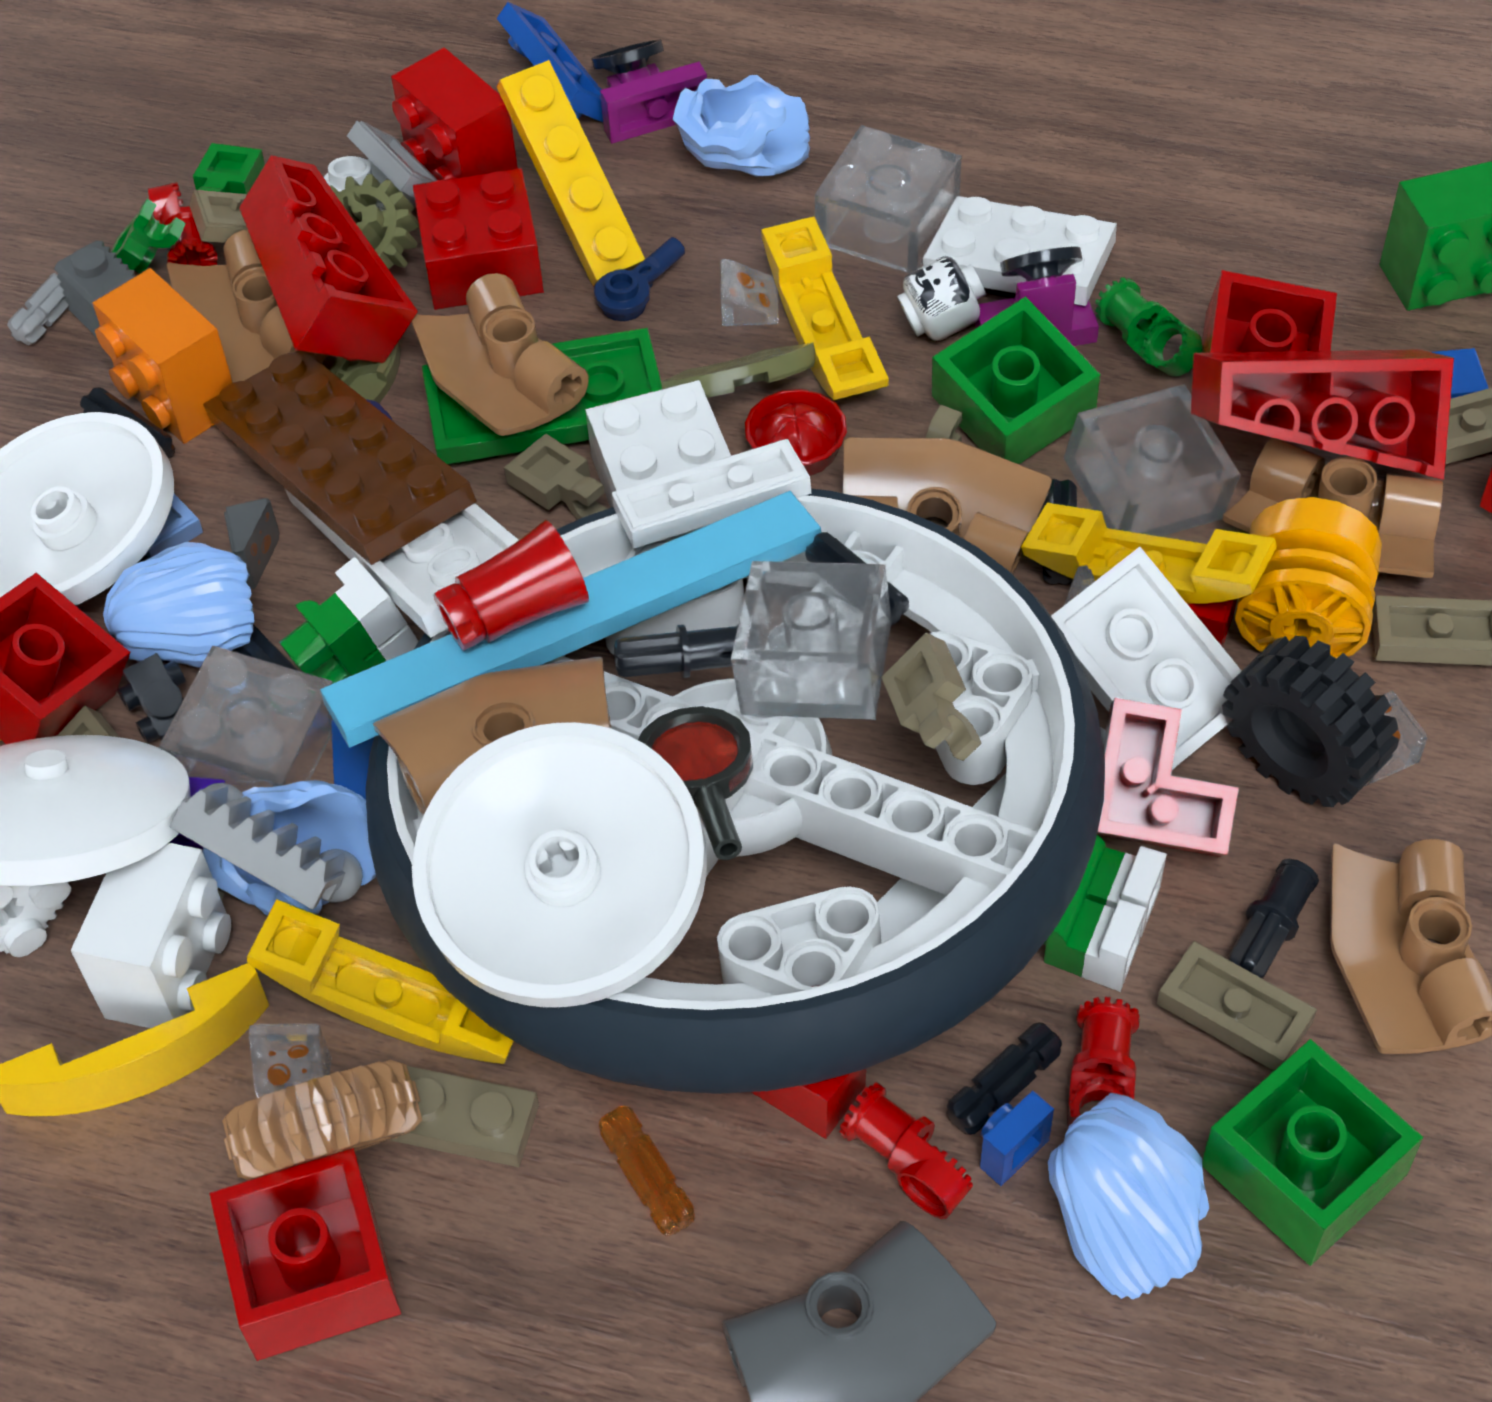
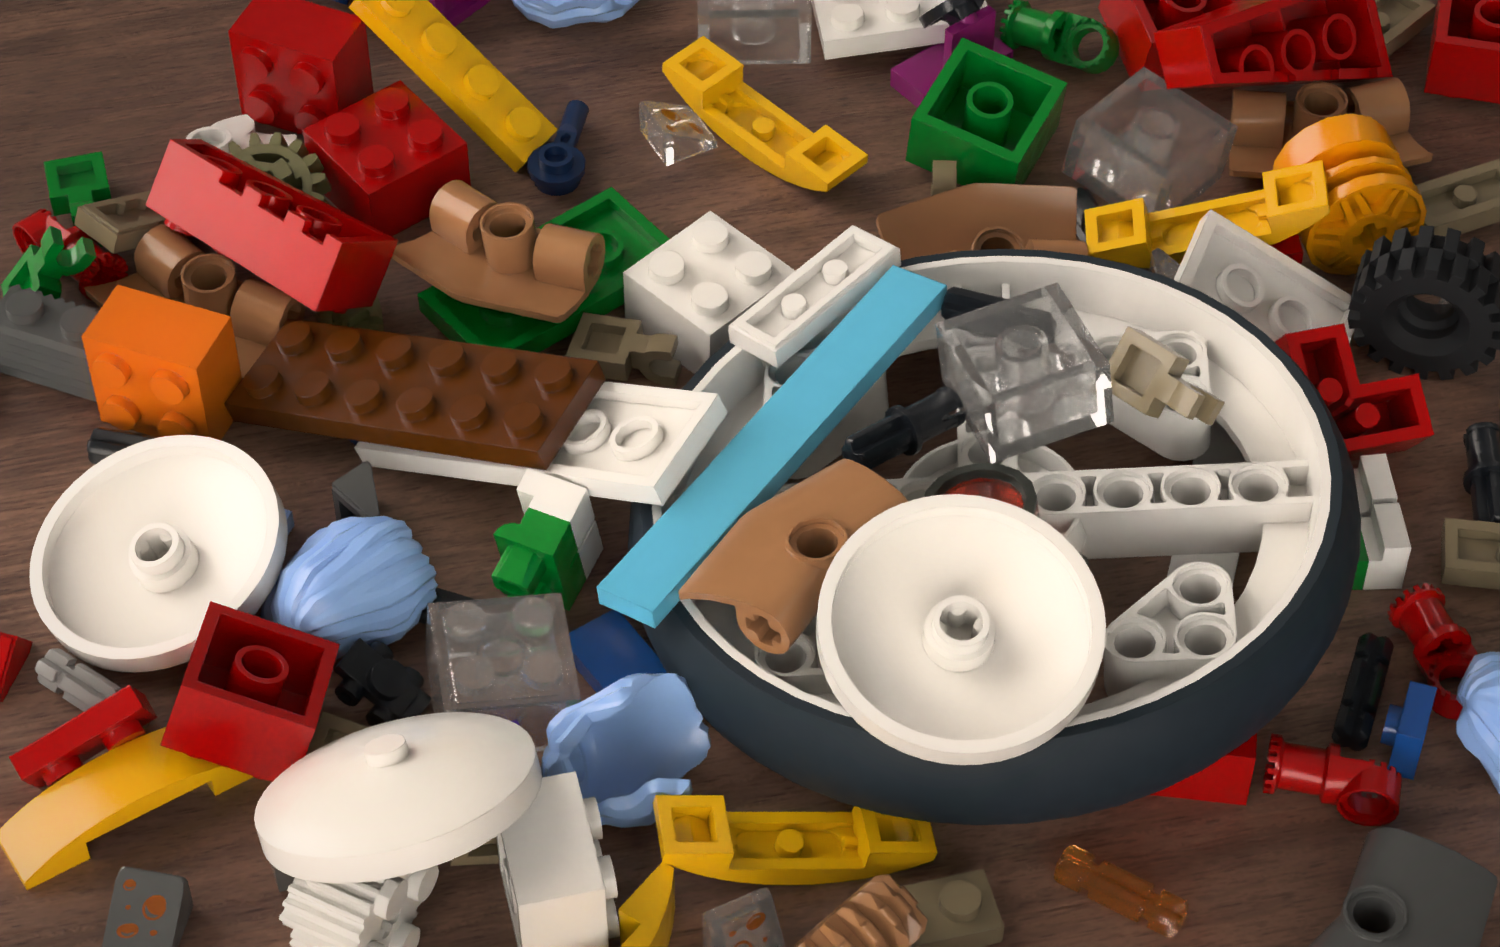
camera: 30 degrees left, 5 degrees down
light grey gear [169,783,363,909] -> none
light grey tile [347,121,437,198] -> none
red plant [433,520,589,651] -> none
olive tile [661,343,815,398] -> none
red hat [745,389,847,476] -> none
white head [897,256,986,341] -> none

